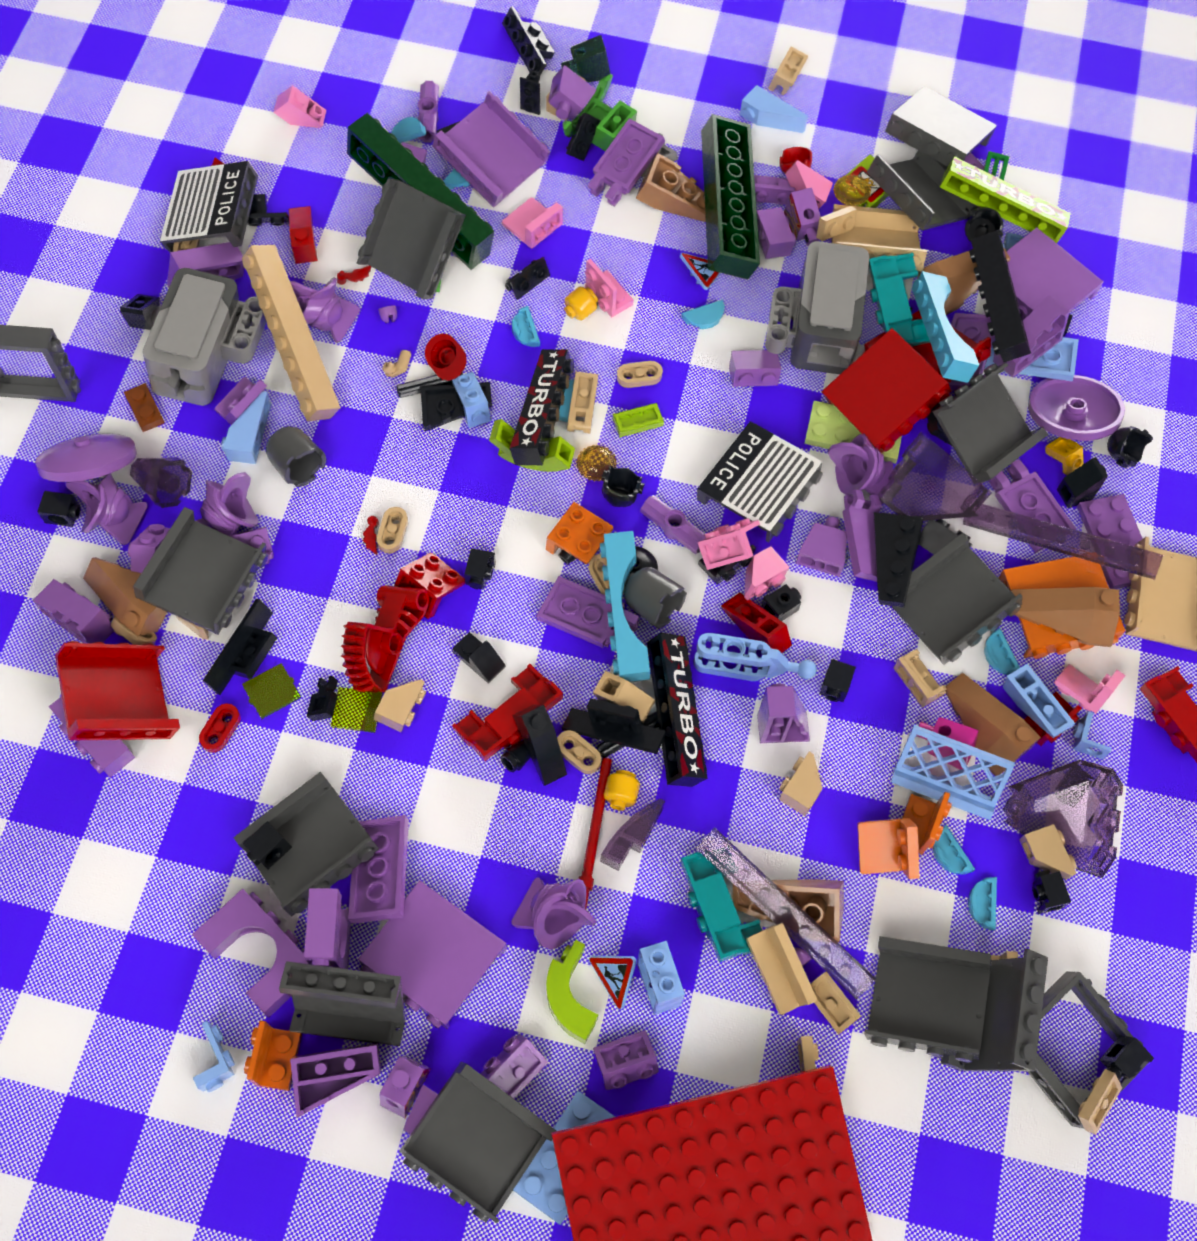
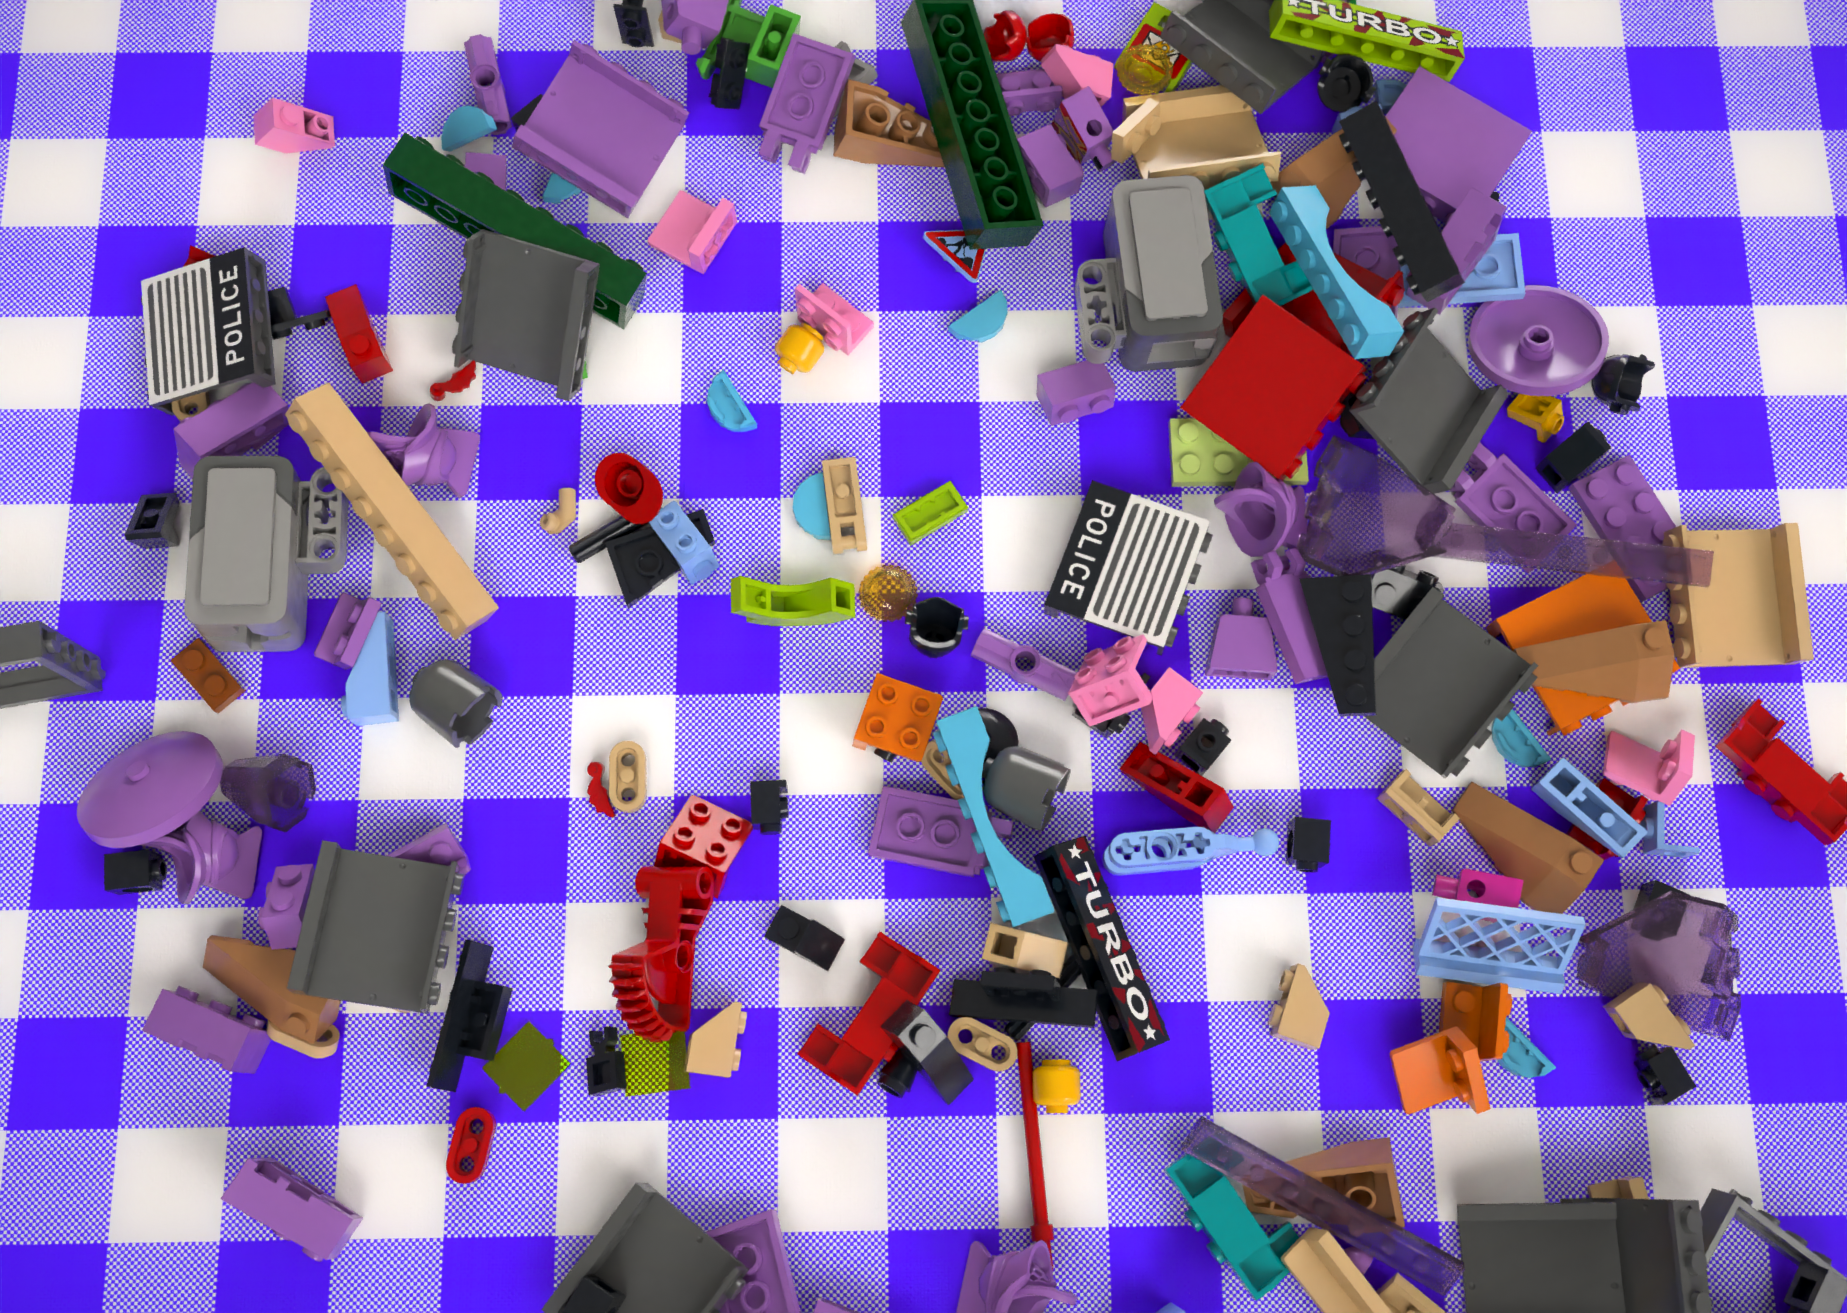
camera: 15 degrees left, 10 degrees up
red panel [55,641,180,740] -> none
medium lavender helmet [196,472,259,535] -> none
medium lavender hinge [378,305,397,323] -> none
black hinge [505,257,550,300] -> none
black brick [510,349,574,466] -> none
clear purple slope [600,799,665,871] -> none
tan plate [617,361,663,388] -> none
medium lavender wedge [757,683,810,743] -> none
medium azure tile [967,877,997,931] -> none
none -> red hair [983,10,1027,62]

